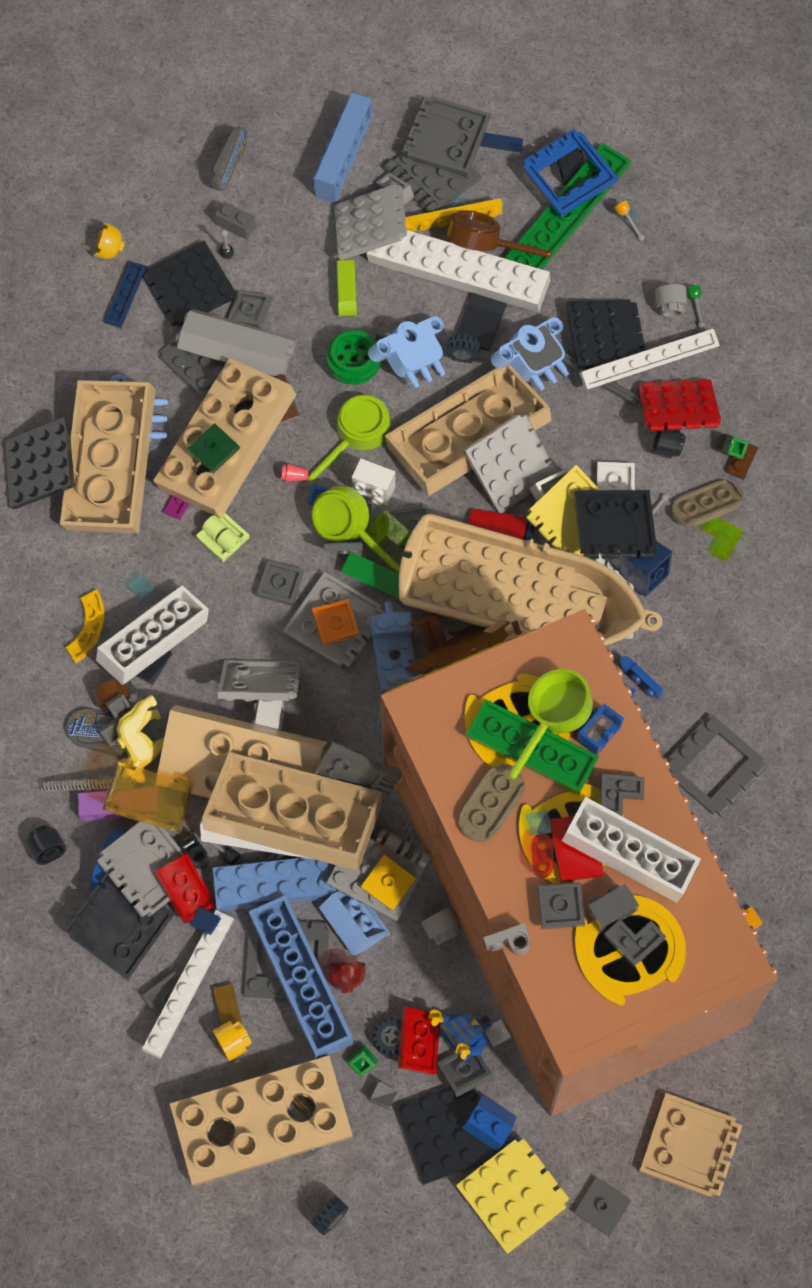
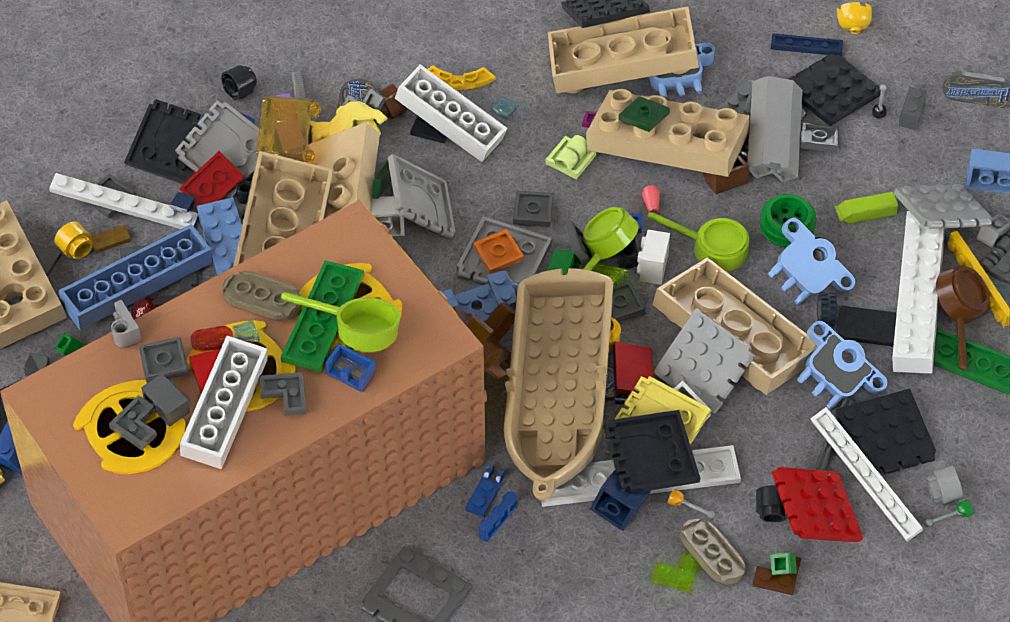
camera: 80 degrees right, 15 degrees down
none -> dark green tile [371,161,391,199]

